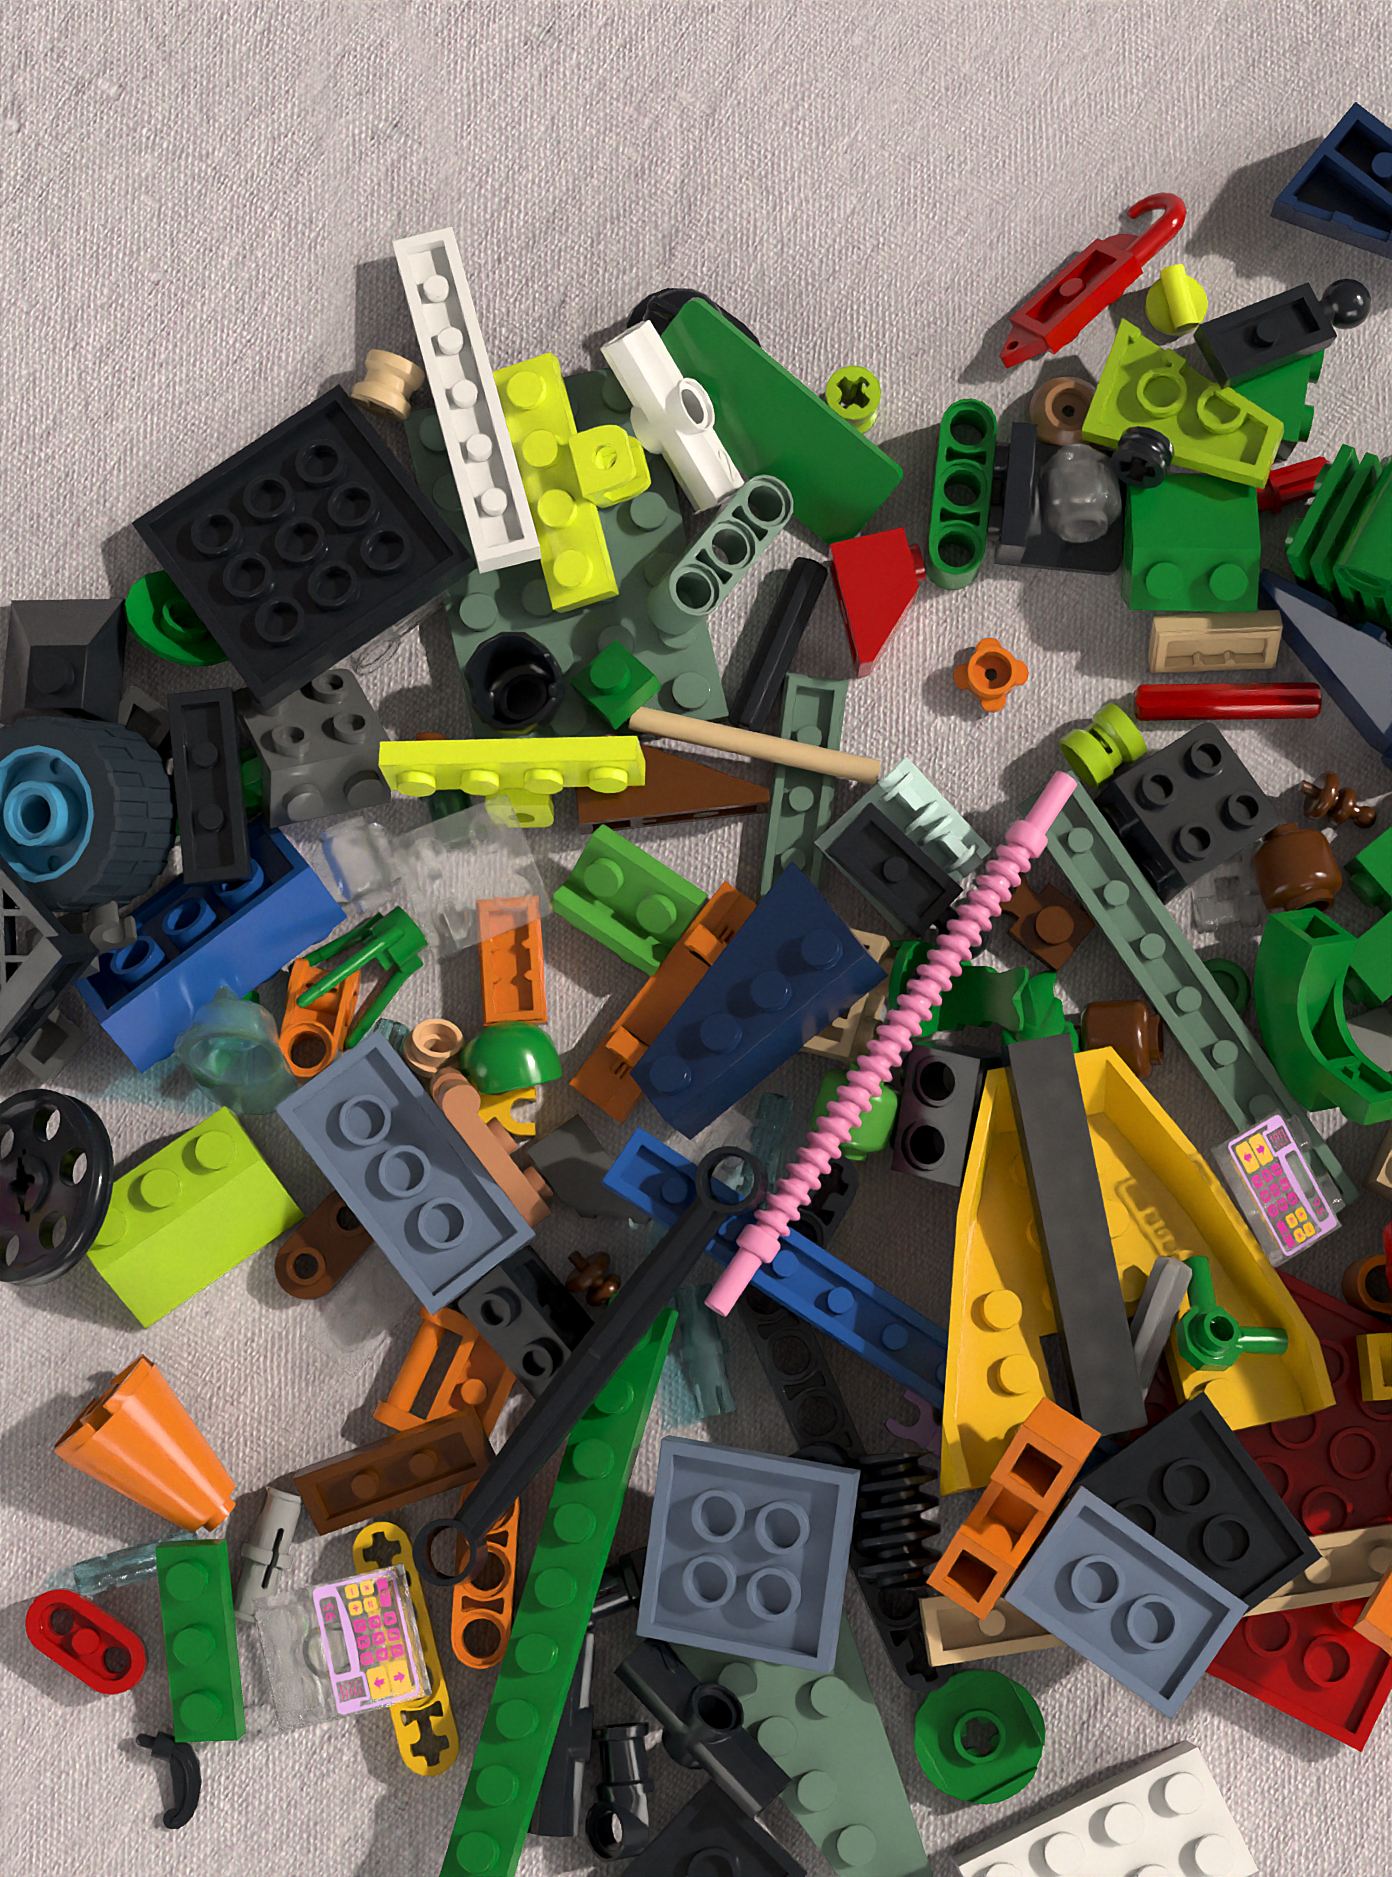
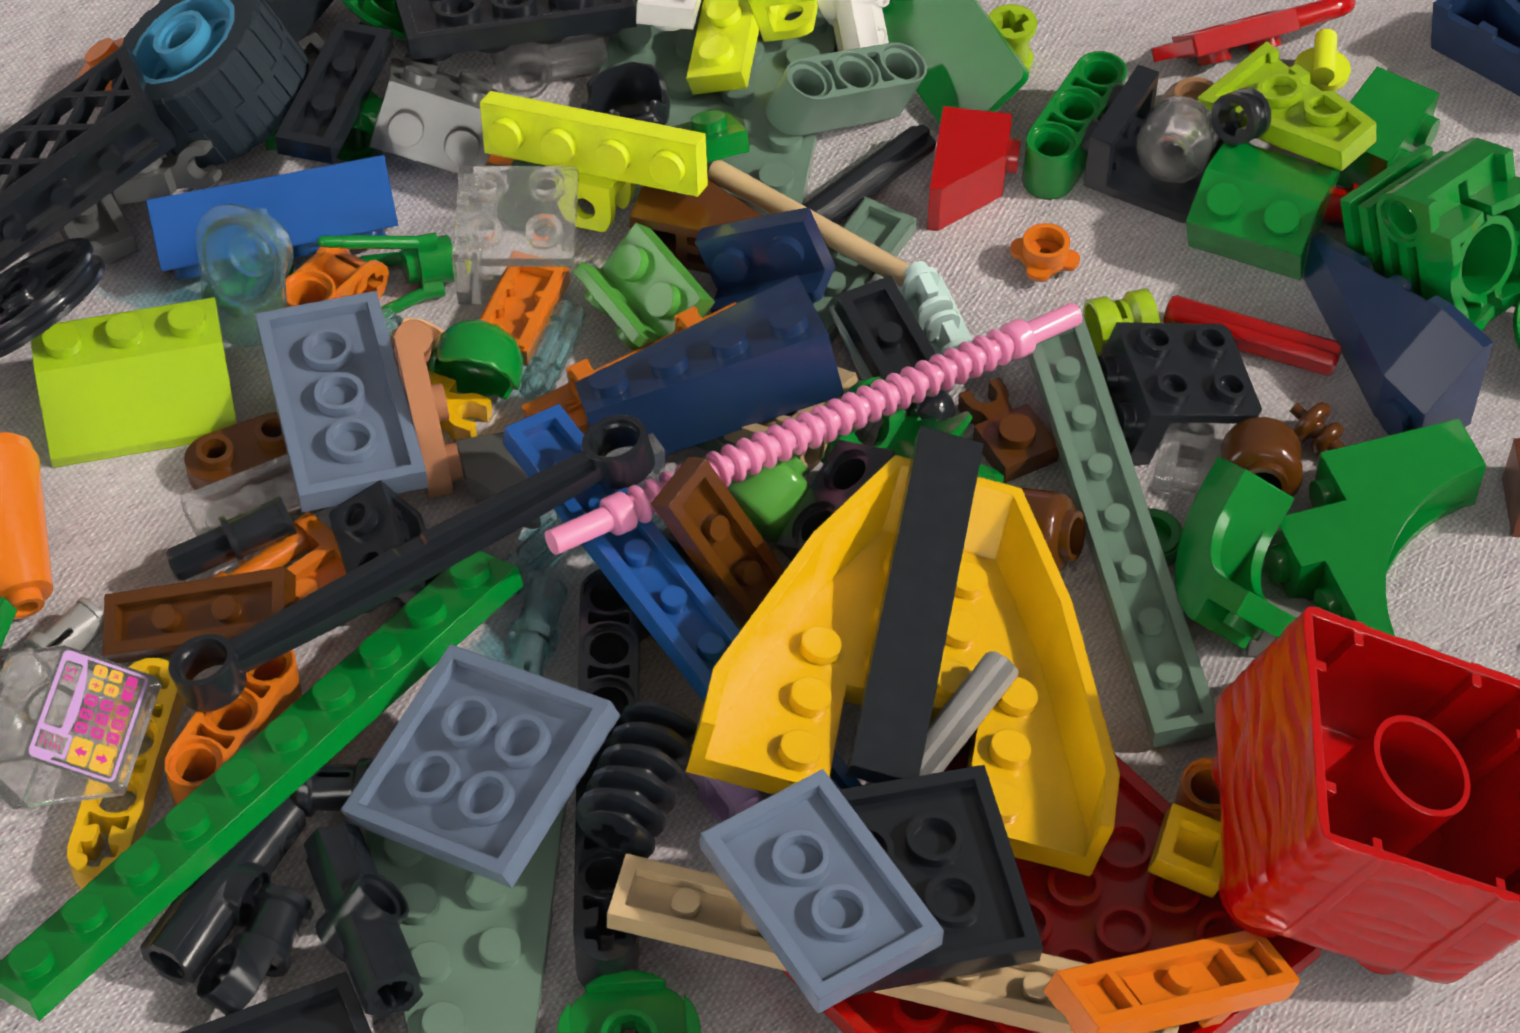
camera: 25 degrees right, 30 degrees down
clear head [310,816,405,915] -> none
orange arch [926,1397,1102,1621] -> none
tan plate [1148,610,1283,674] -> none
green piece [1175,1256,1288,1372] -> none
black plate [1193,278,1372,390] -> none
clear slope [1208,1106,1345,1268] -> none
none -> black axle [166,496,297,581]
none -> clear light blue axle [519,300,587,400]
none -> reddish brown plate [651,456,785,629]
none -> dark blue bracket [695,207,835,314]

